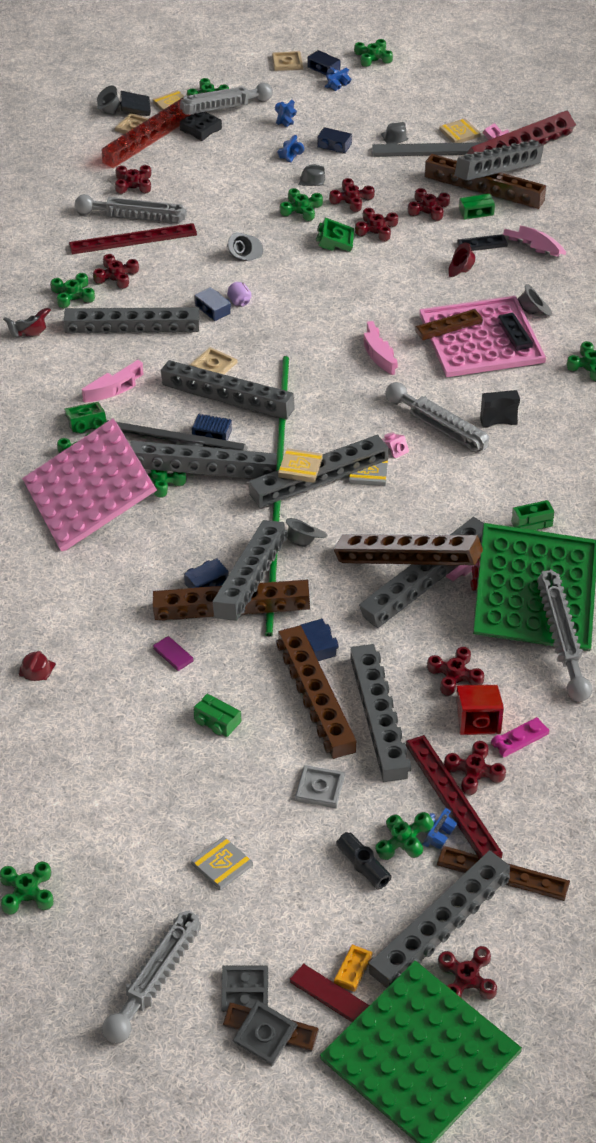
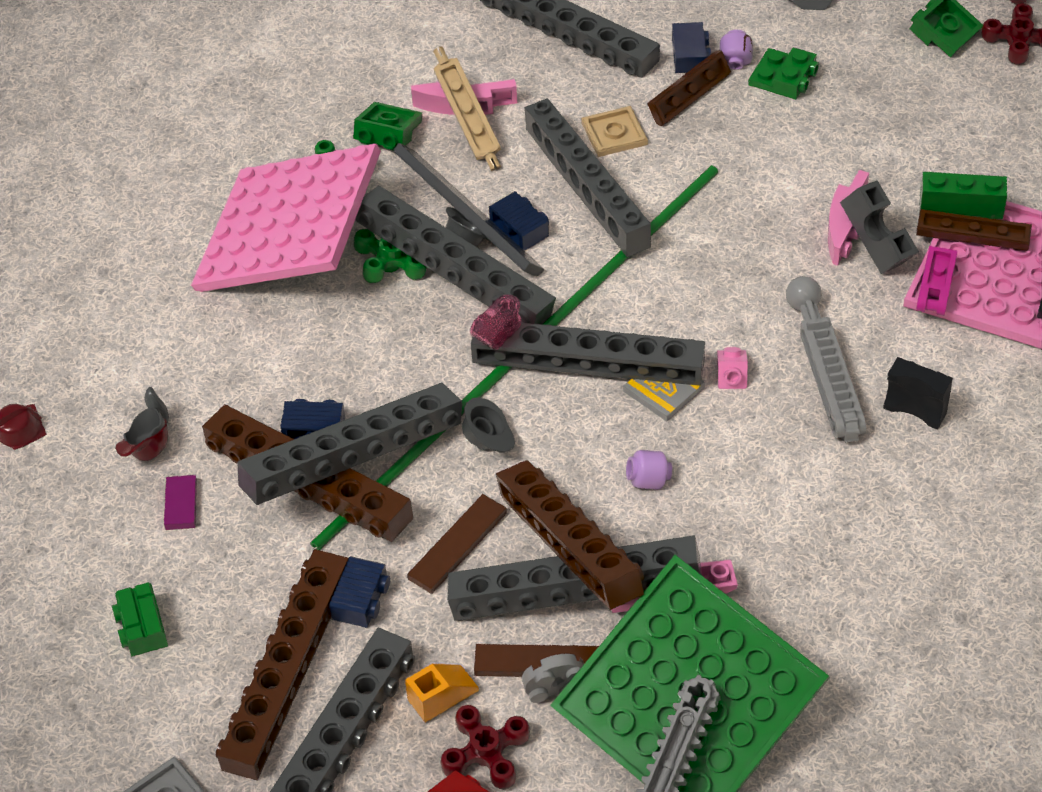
camera: 40 degrees right, 5 degrees up
tan tile [278,448,323,483] -> none
green brick [511,500,555,530] -> none
none -> hair [115,387,169,461]
none -> light orange slope [405,663,479,723]
none -> reddish brown tile [407,494,507,594]
none -> tan plate [433,46,501,171]
none -> clear pink piece [470,295,522,350]
none -> reddish brown tile [474,644,599,677]
none -> light grey plate [522,654,584,703]
none -> lavender head [626,450,672,490]
none -> reddish brown tile [647,50,731,126]
none -> green plate [748,47,819,100]
none -> dark grey arch [840,180,919,274]
none -> dark pink plate [916,246,958,316]
none -> green brick [919,172,1007,220]

